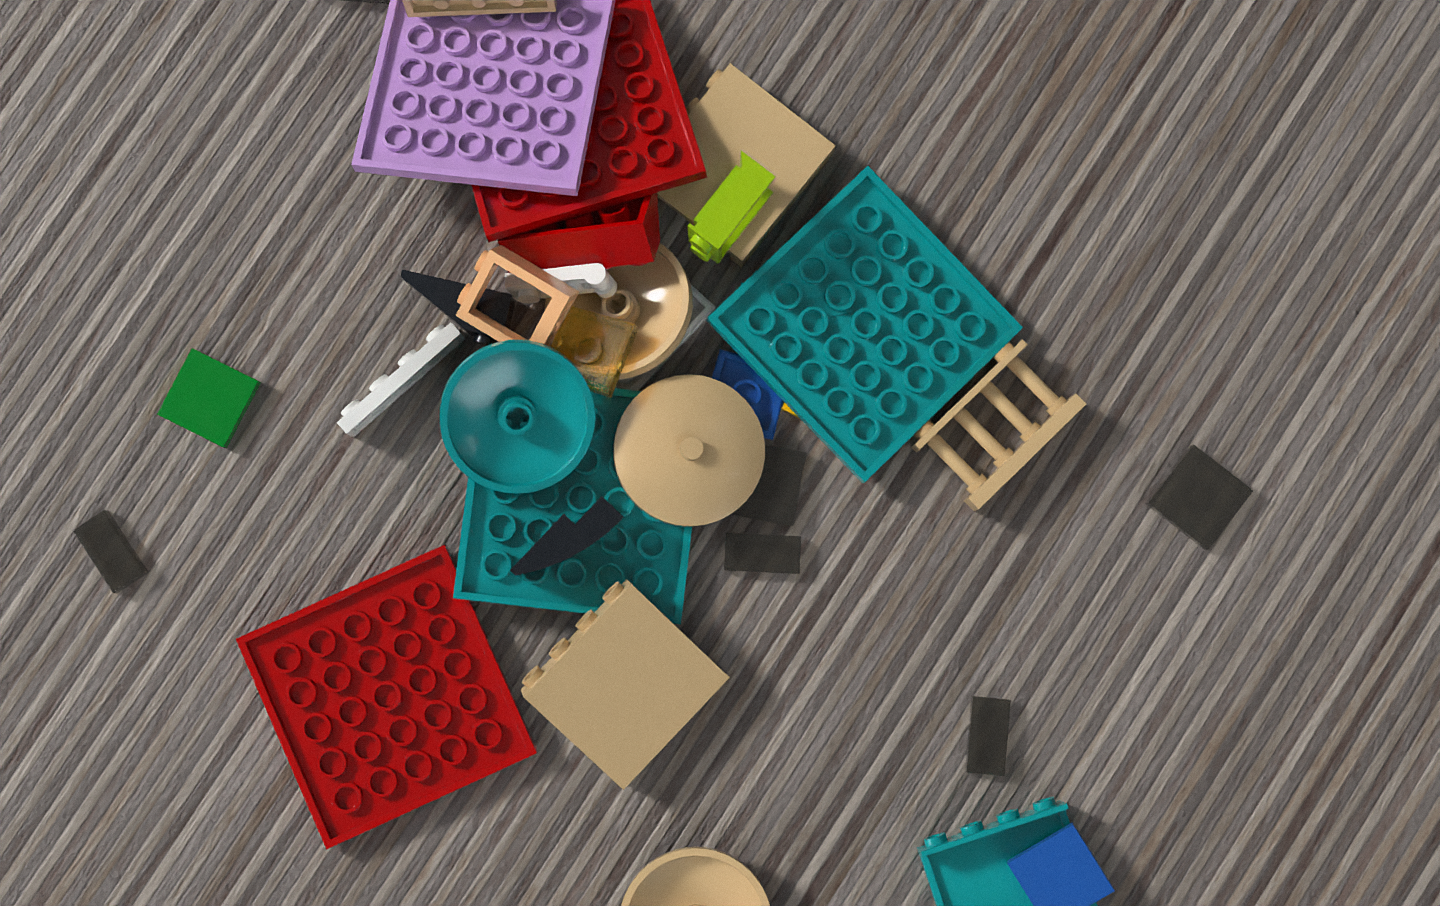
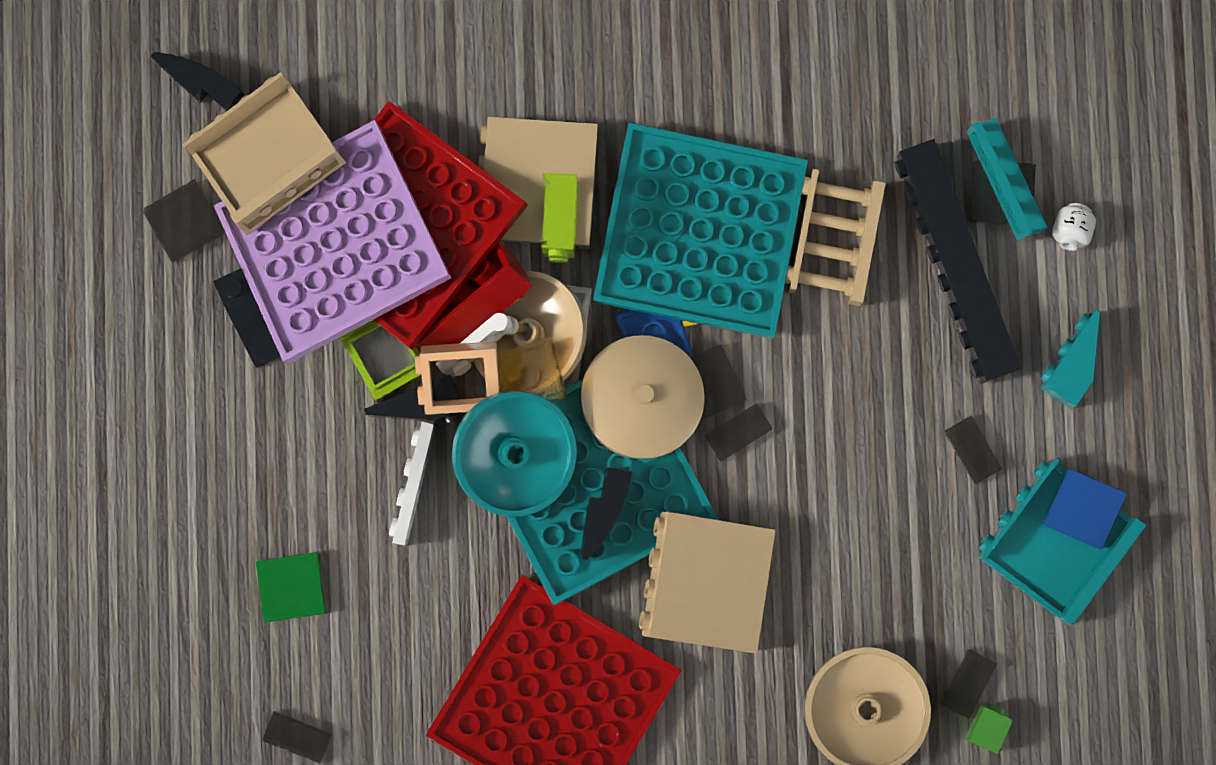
camera: 30 degrees left, 0 degrees up
none -> black slope [213,268,281,368]
none -> window [339,320,422,403]
none -> black brick [894,139,1021,384]
none -> teal fence [967,117,1048,242]
none -> teal slope [1040,309,1100,409]
none -> white head [1052,203,1096,251]

